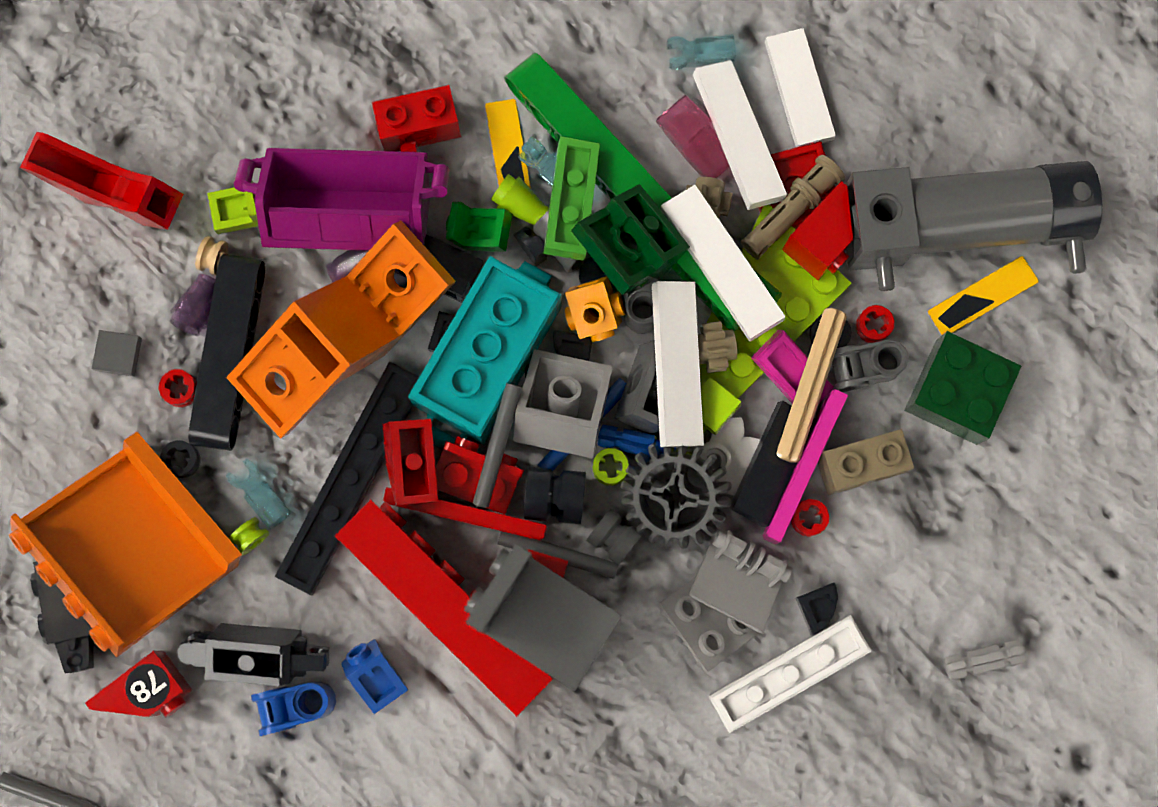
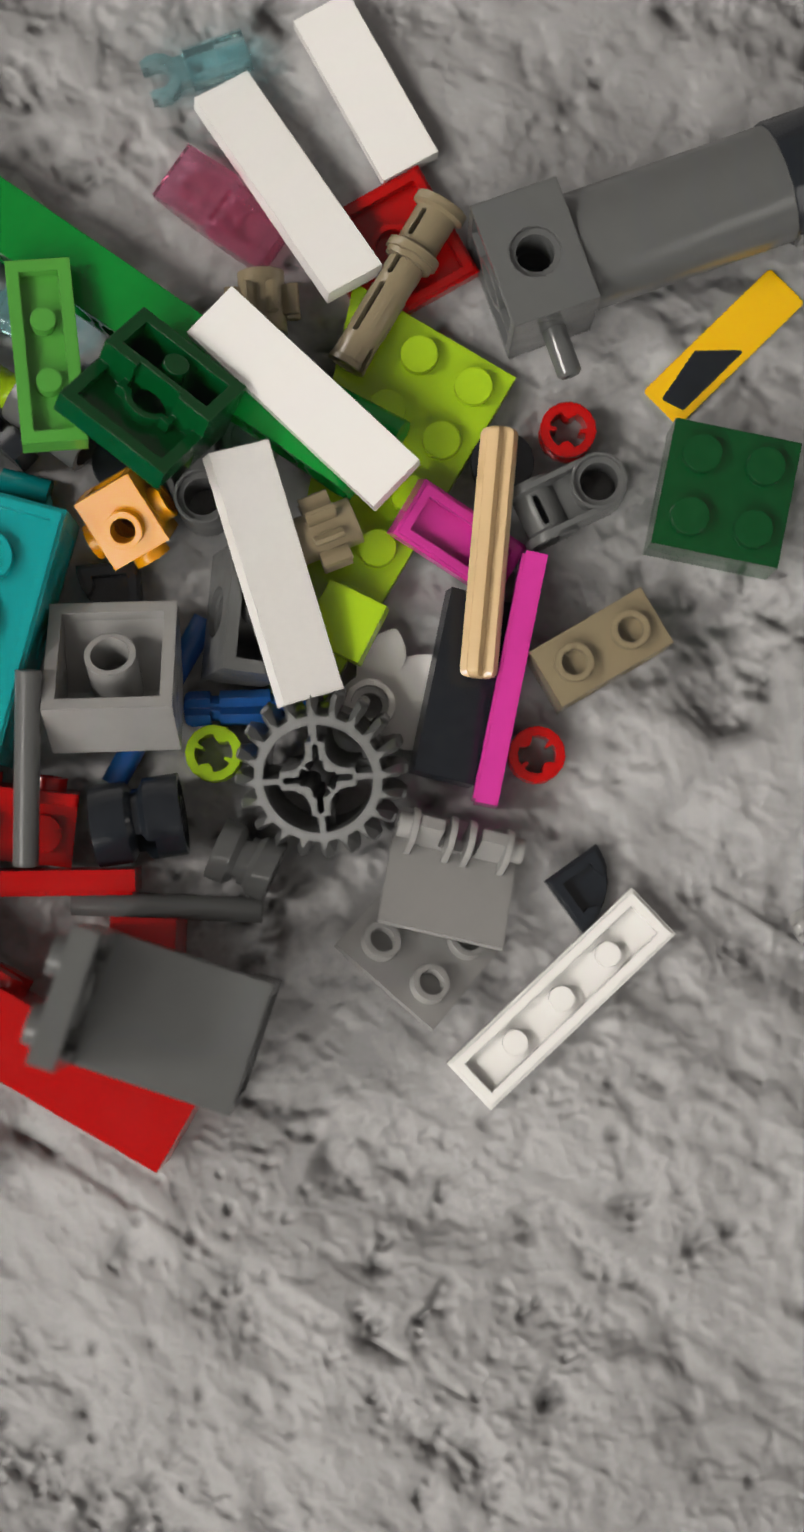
camera: 15 degrees left, 5 degrees up
red slope [782,181,853,280] -> none

